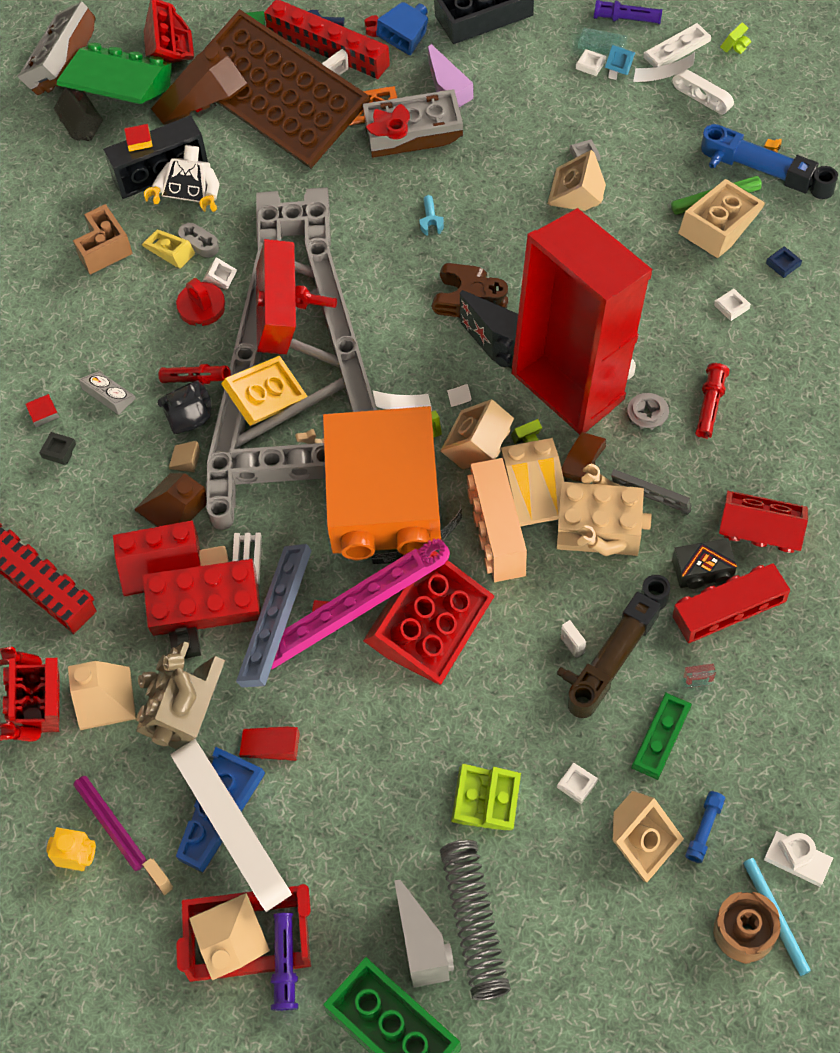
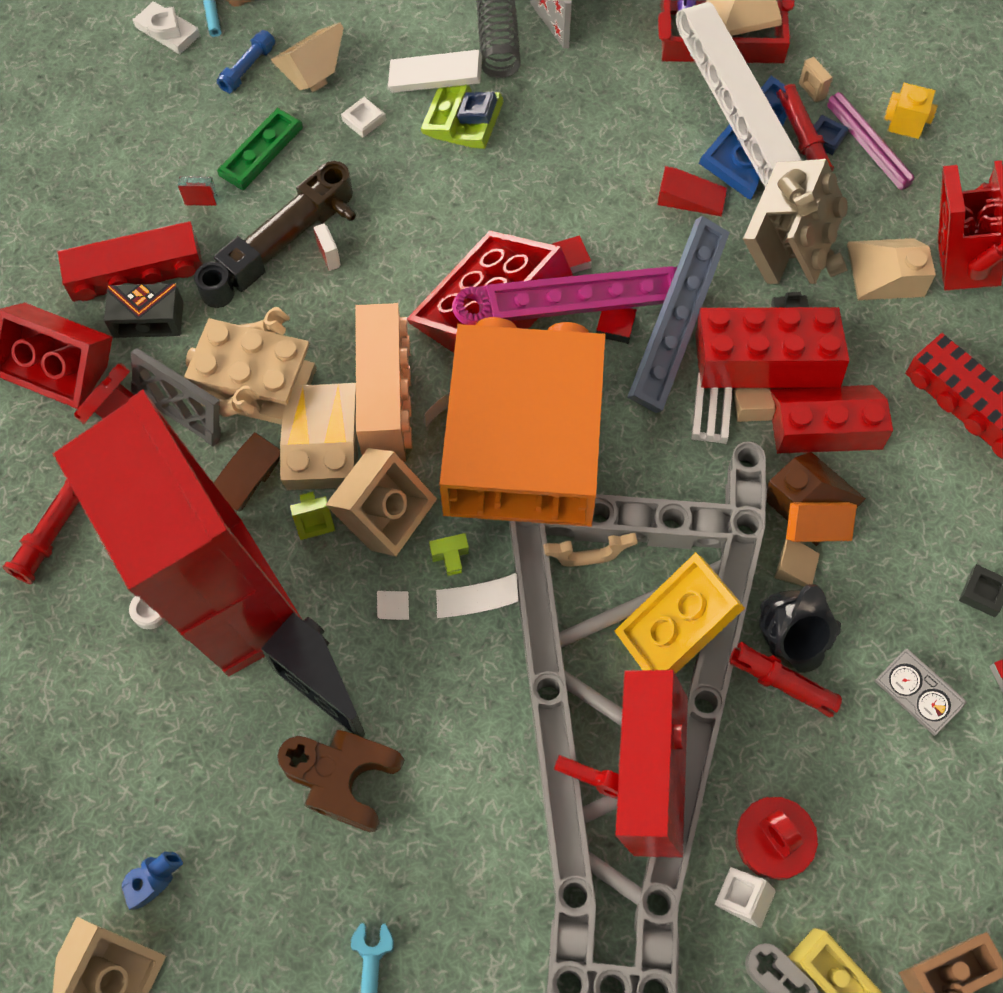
camera: 175 degrees left, 5 degrees up
none -> red tile [74,363,134,424]
none -> white tile [388,50,482,93]
none -> dark blue tile [457,92,497,124]
none -> red tile [550,235,592,273]
none -> red pin [776,84,834,171]
none -> orange tile [786,502,857,542]
none -> dark blue tile [814,115,850,156]

